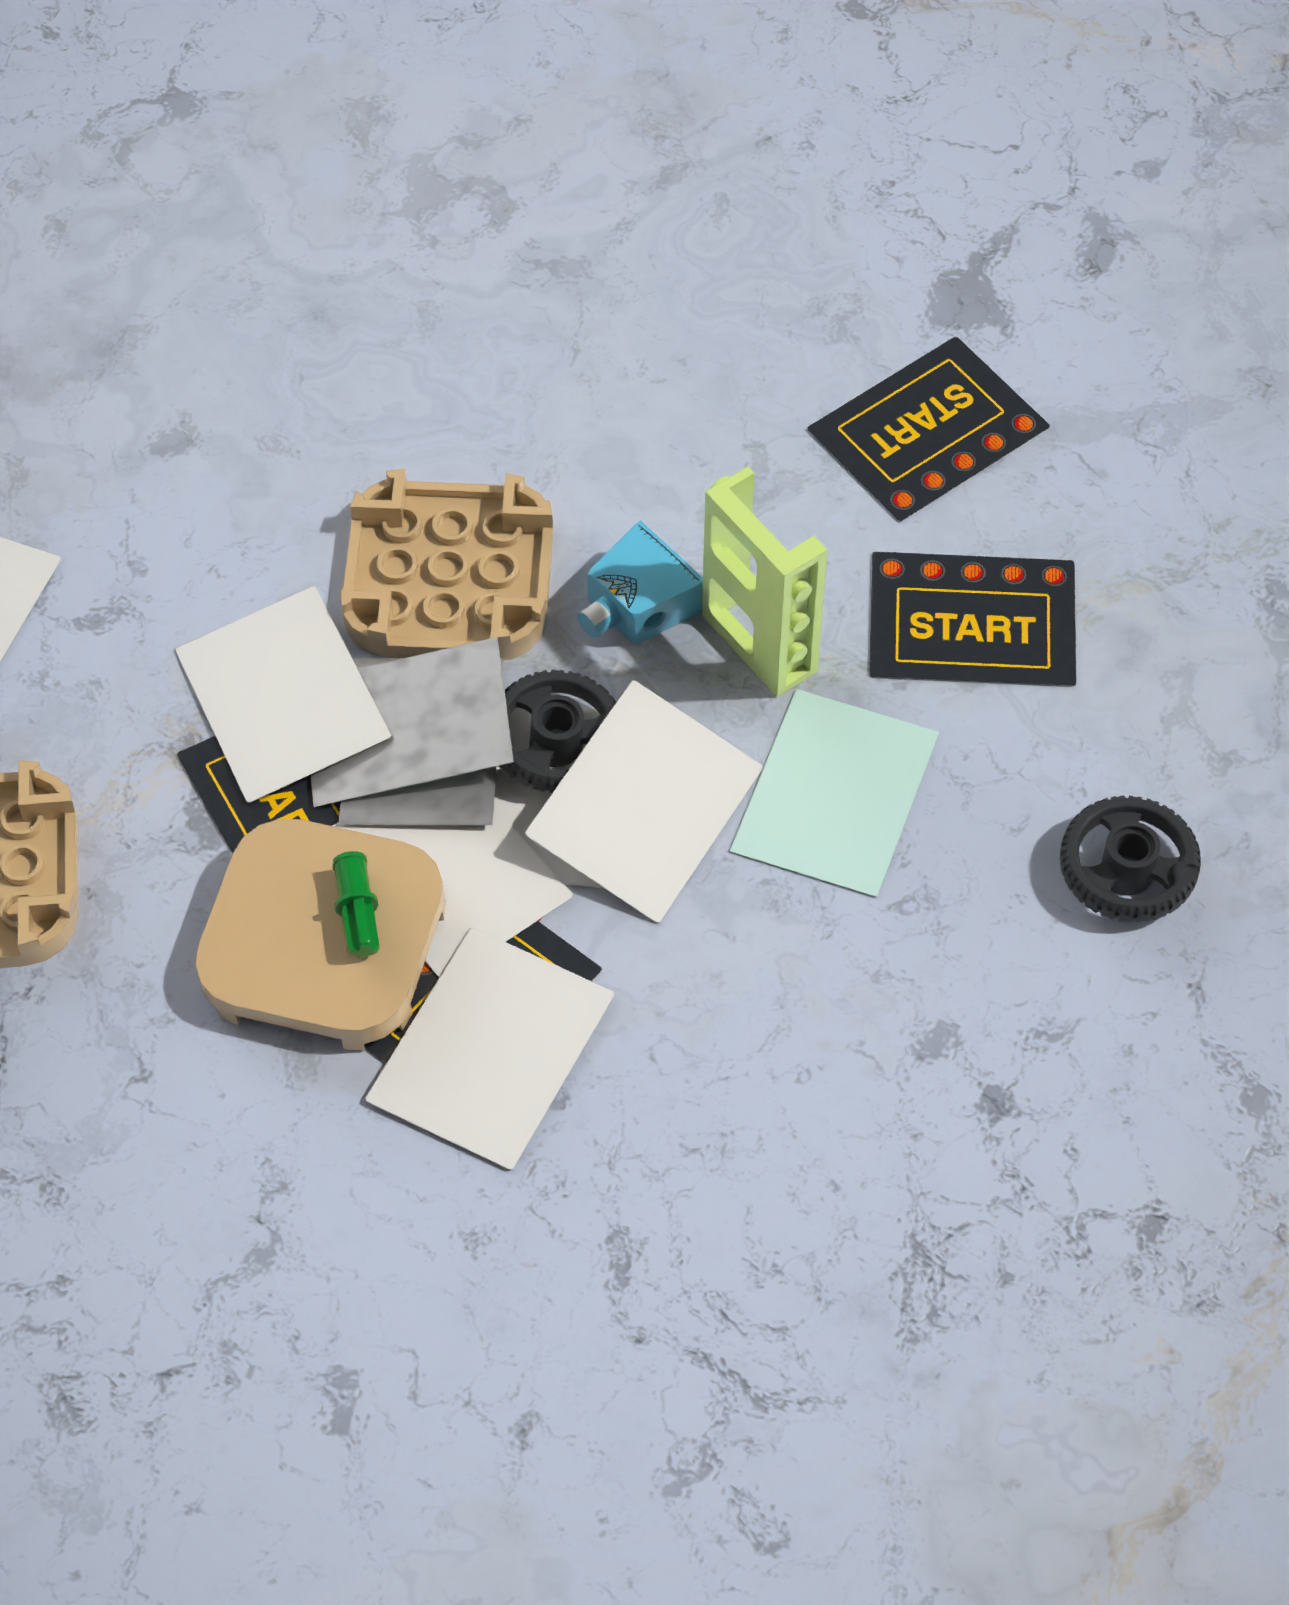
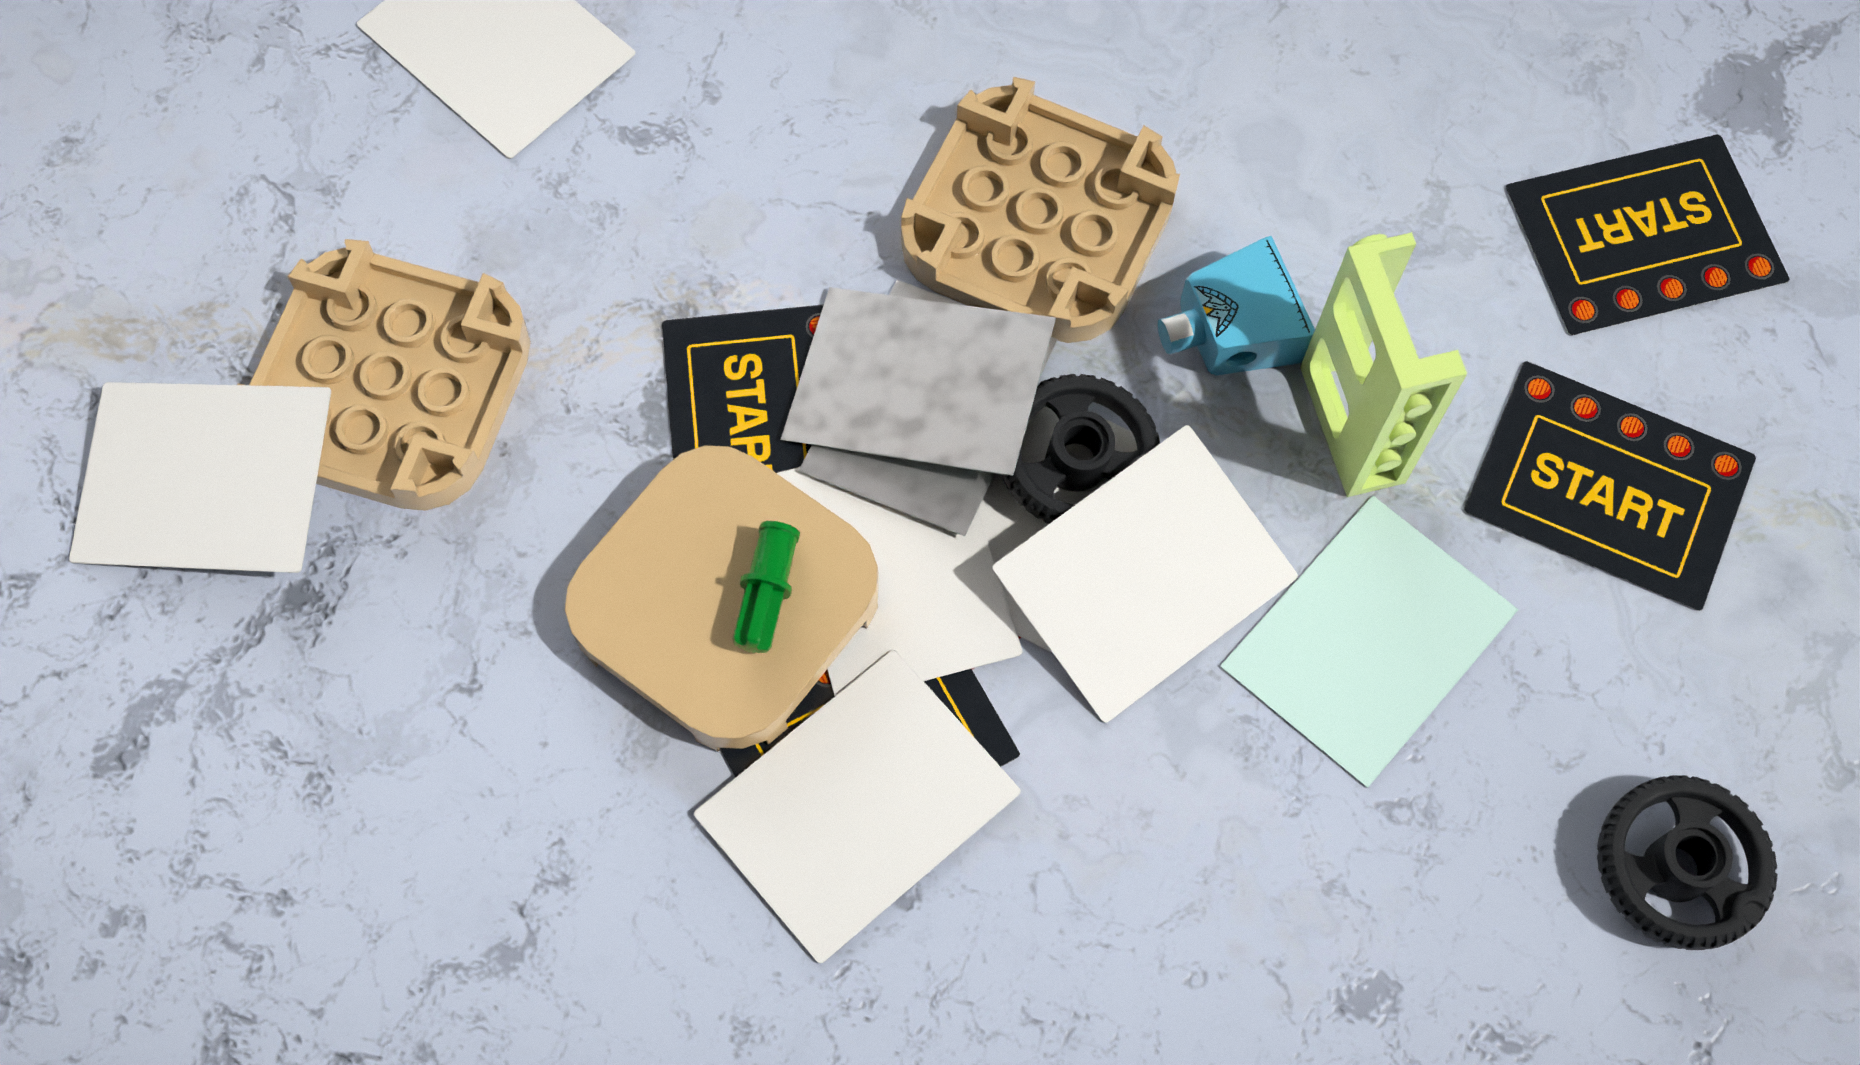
camera: 20 degrees right, 10 degrees up
white sticker [176,586,391,802] -> none

